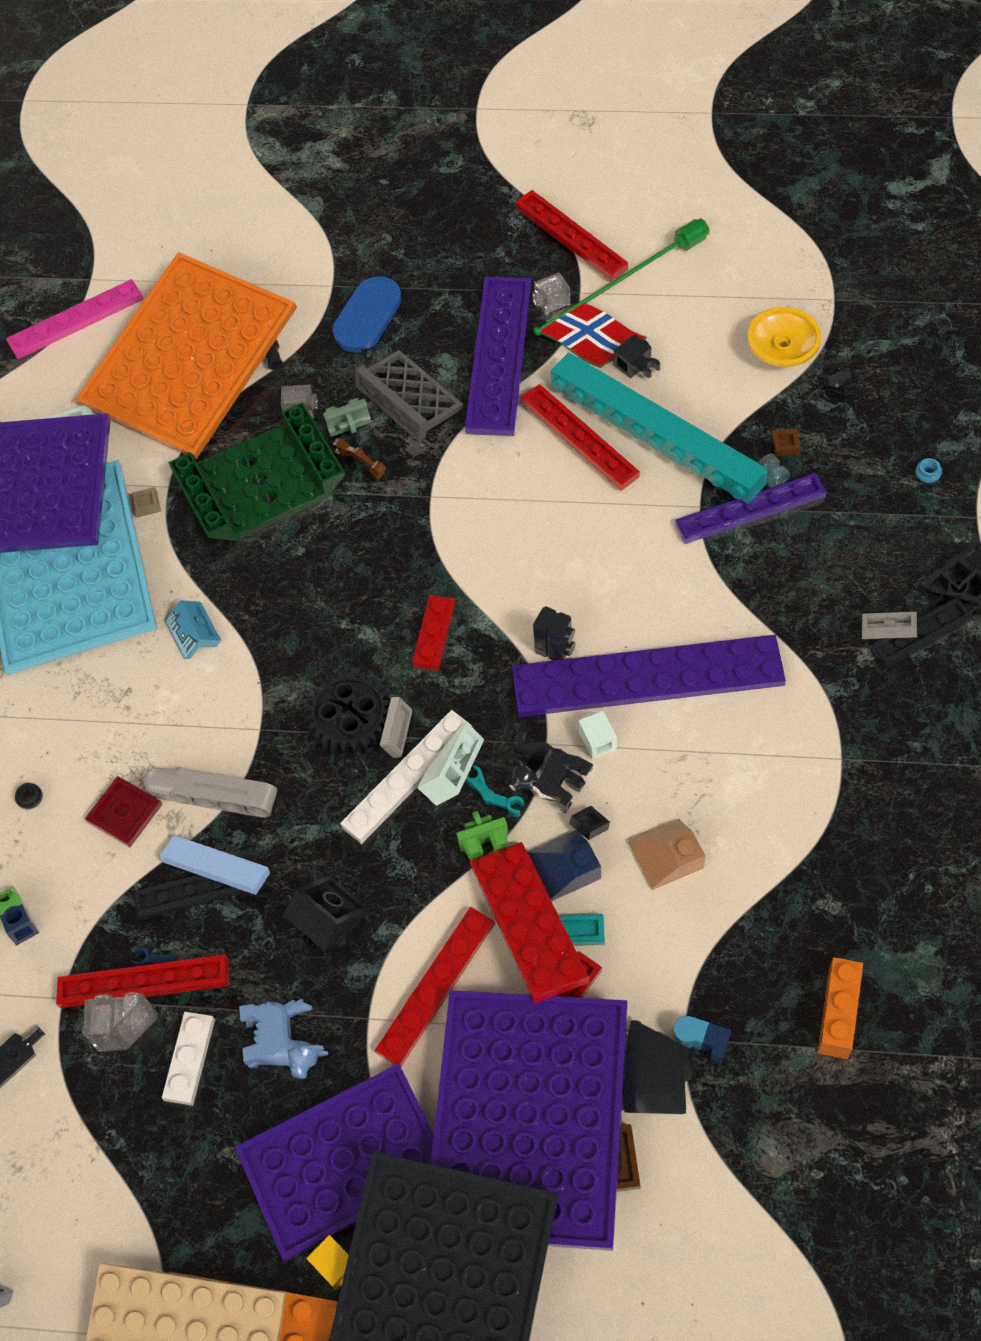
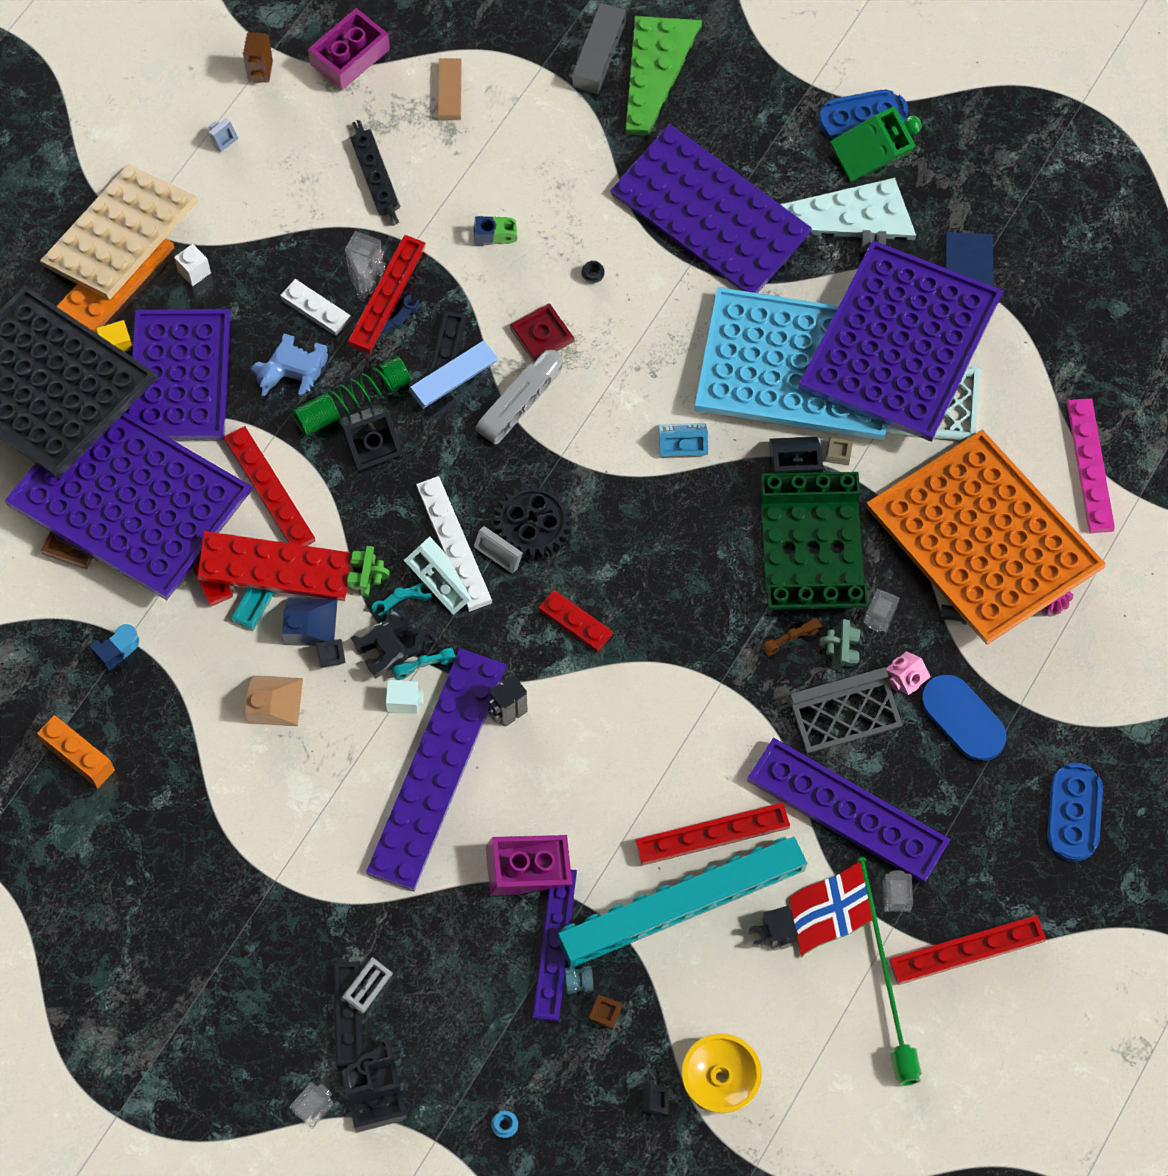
camera: 110 degrees right, 5 degrees up
black slope [624,1020,693,1114] -> none
none -> white brick [174,244,211,287]
none -> green piece [292,356,411,436]
none -> teal piece [391,648,456,680]
none -> magenta slope [485,835,572,896]
none -> black slope [769,436,823,473]
none -> bright pink brick [886,652,931,695]
none -> blue tile [1047,763,1103,862]

